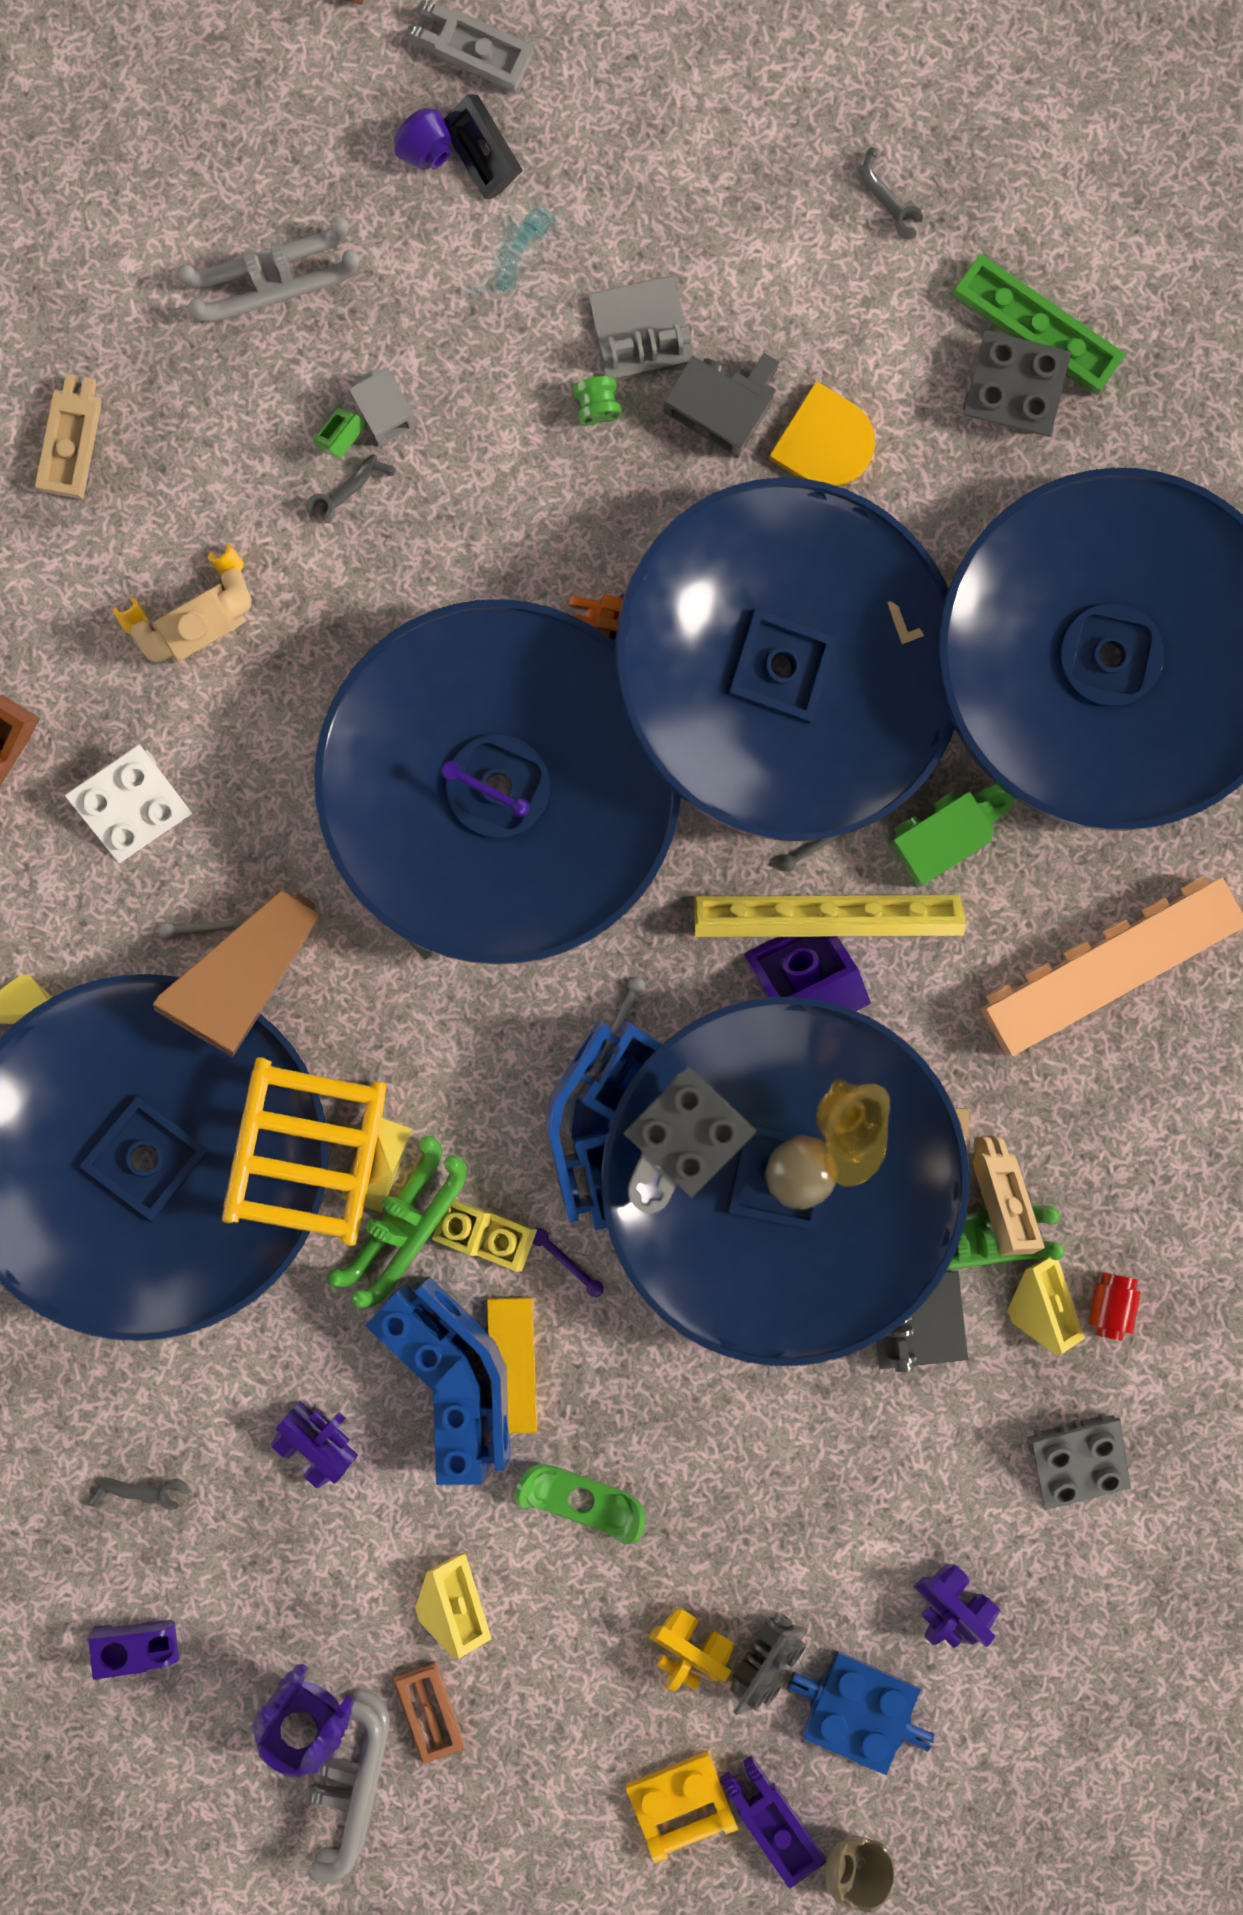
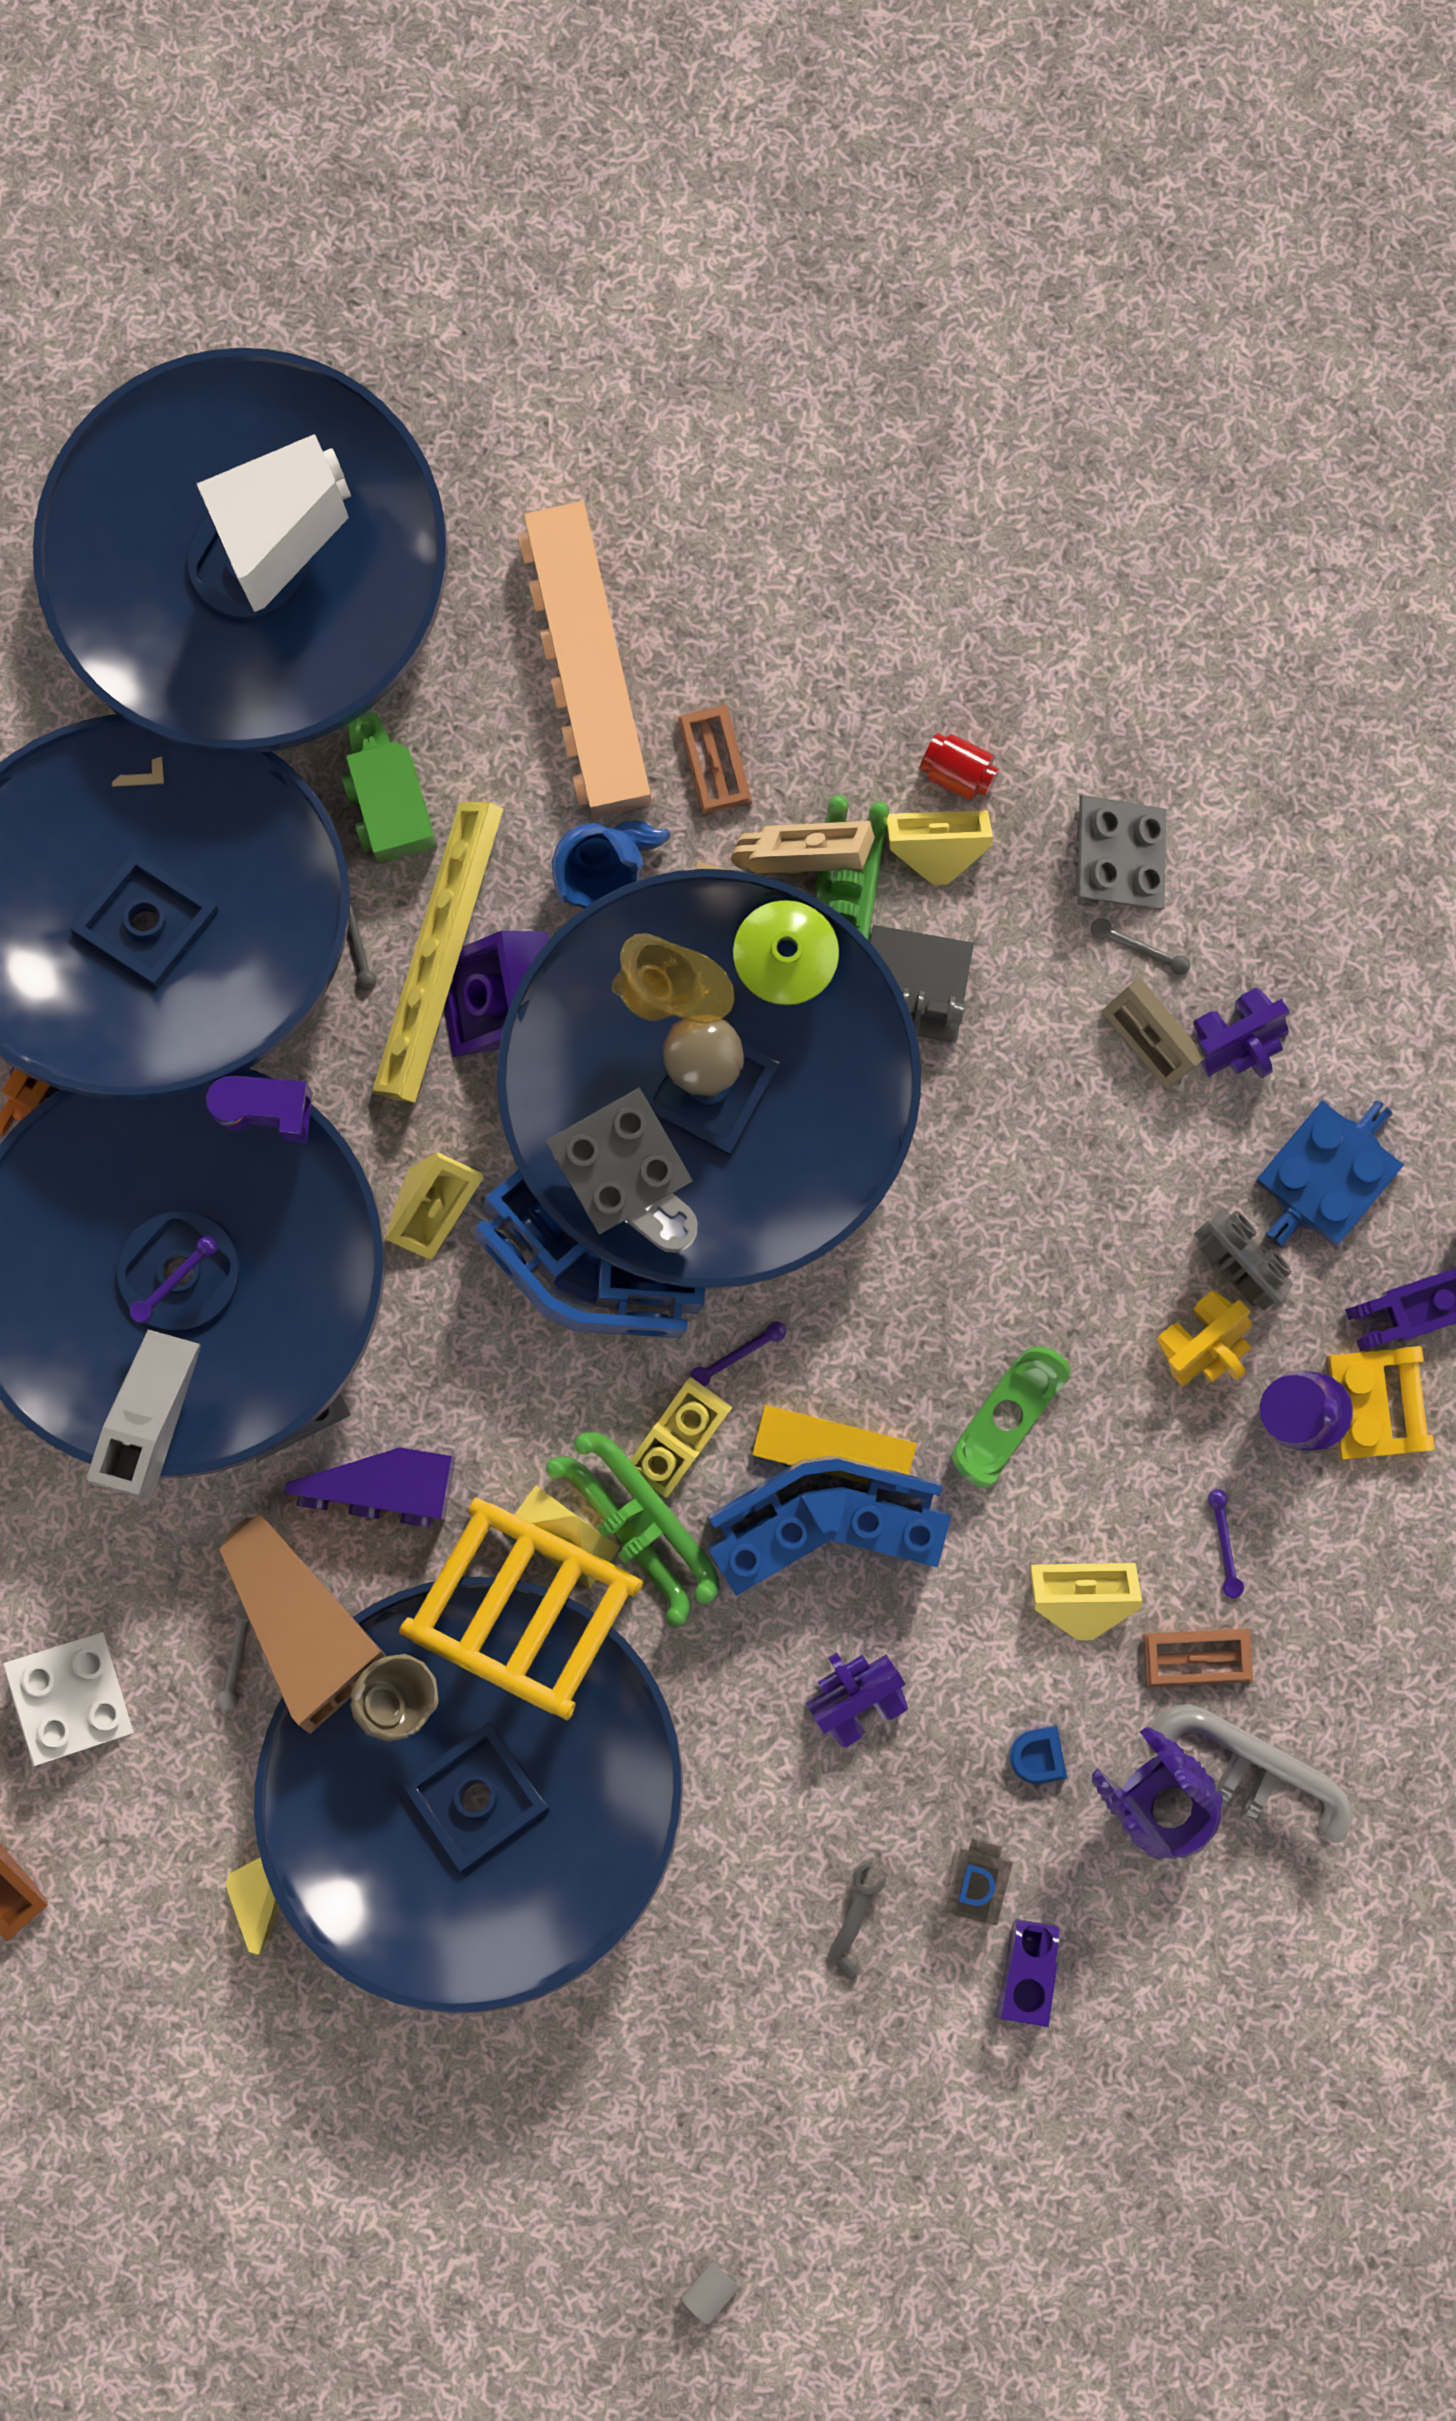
camera: 70 degrees left, 5 degrees down
none -> light grey slope [86,1330,201,1501]
none -> white slope [197,434,351,612]
none -> dark purple leg [206,1076,313,1144]
none -> dark purple slope [284,1447,456,1528]
none -> dark tan hair [350,1654,439,1742]
none -> light yellow slope [385,1152,483,1261]
none -> blue hair [551,820,671,909]
none -> nougat tile [677,704,752,816]
none -> lime dish [733,901,839,1005]
none -> clear smoke brick [941,1837,1013,1926]
none -> blue tile [1009,1725,1068,1784]
none -> dark grey hinge [1091,918,1191,975]
none -> dark tan tile [1101,978,1206,1090]
none -> dark purple hinge [1207,1489,1244,1598]
none -> dark purple hat [1259,1370,1353,1451]

